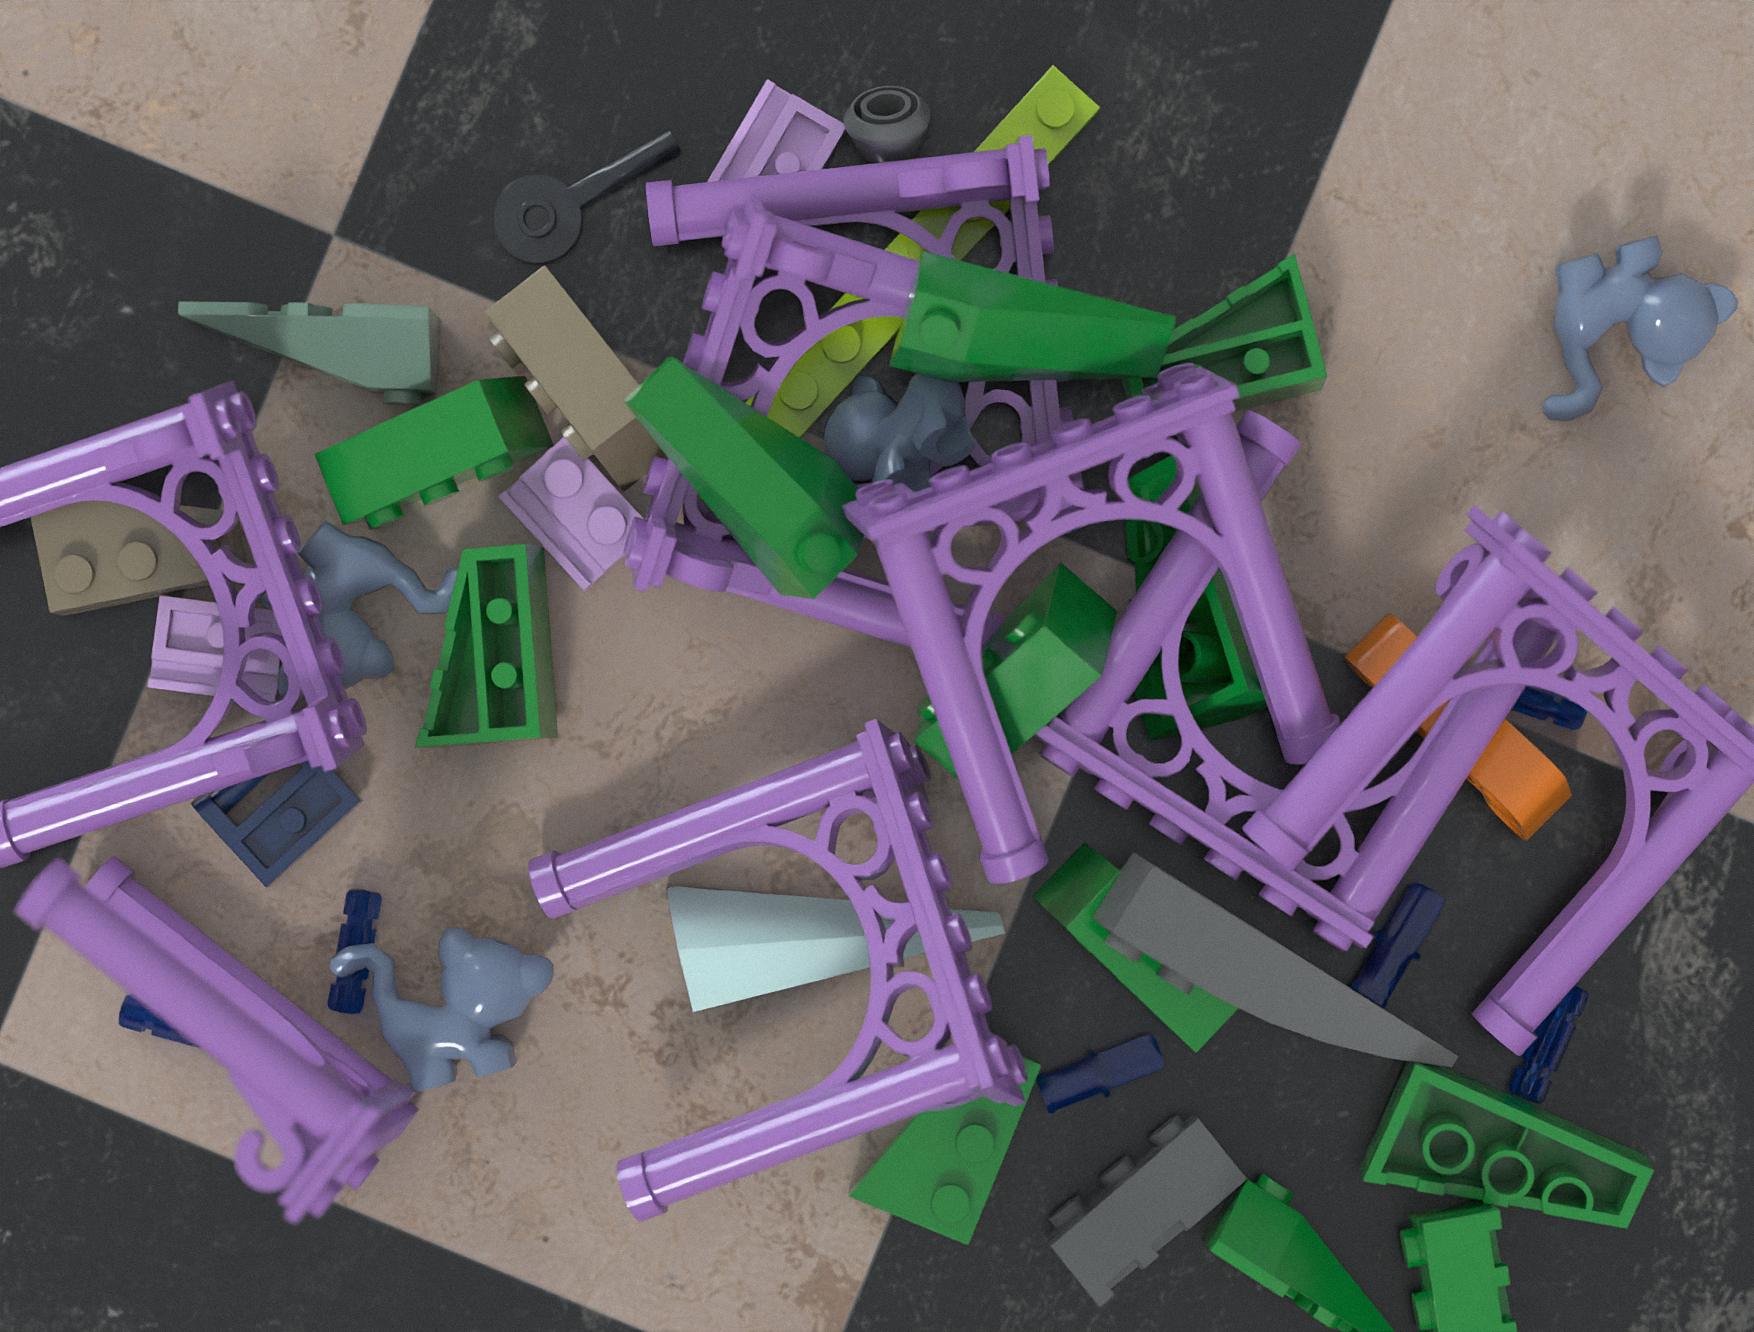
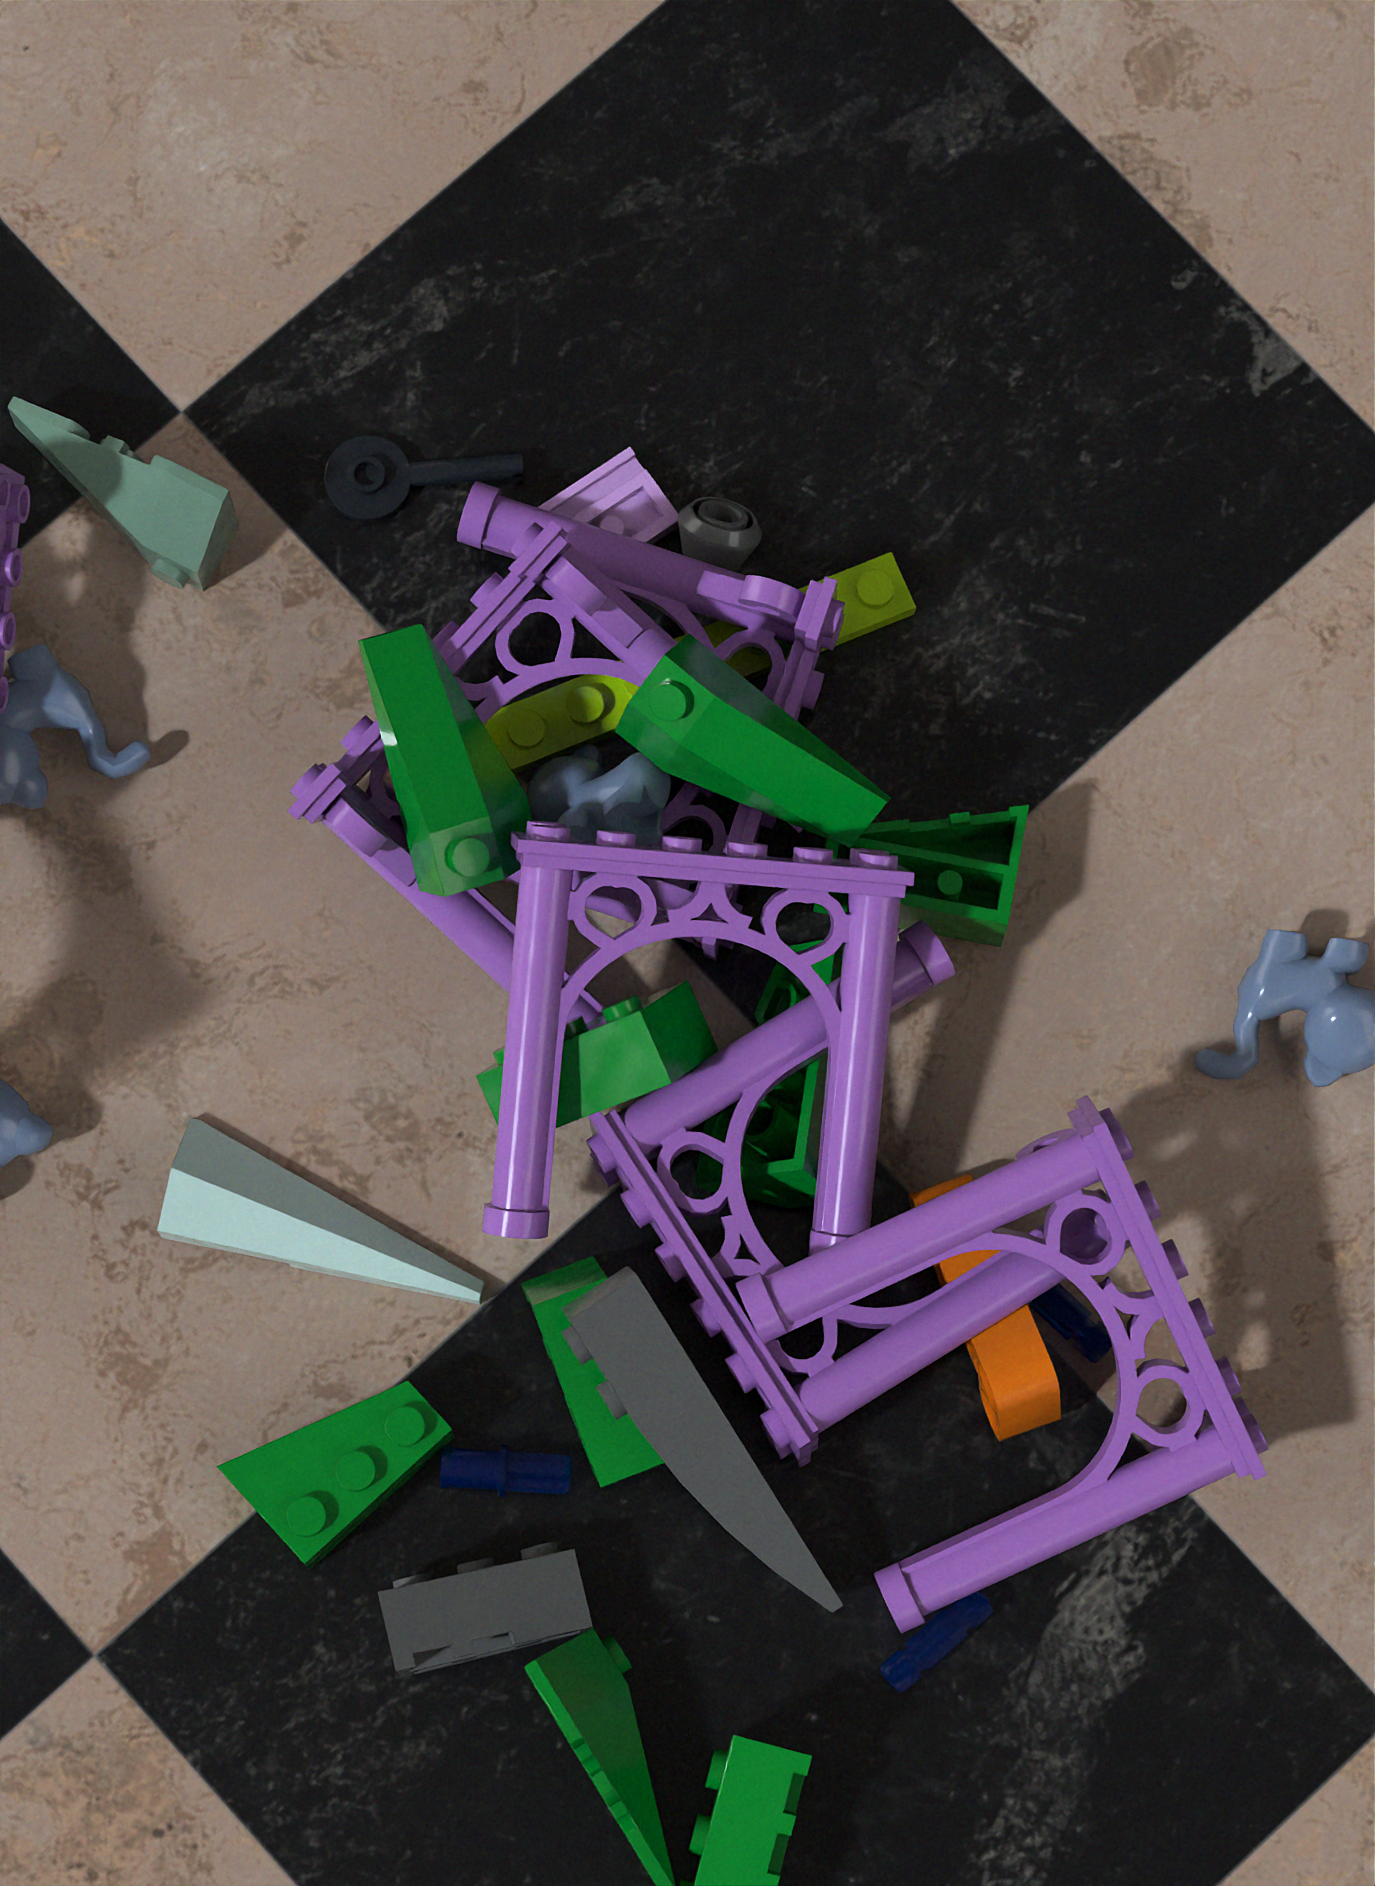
camera: 25 degrees right, 10 degrees down
green wedge [314,376,554,530] -> none
green wedge [415,544,558,748] -> none
dark tan wedge [484,265,666,492] -> none
lavender plate [498,437,643,592] -> none
medium lavender arch [528,719,1028,1222] -> none
clear blue axle [1350,883,1445,1009] -> none
green wedge [1359,1061,1654,1229] -> none

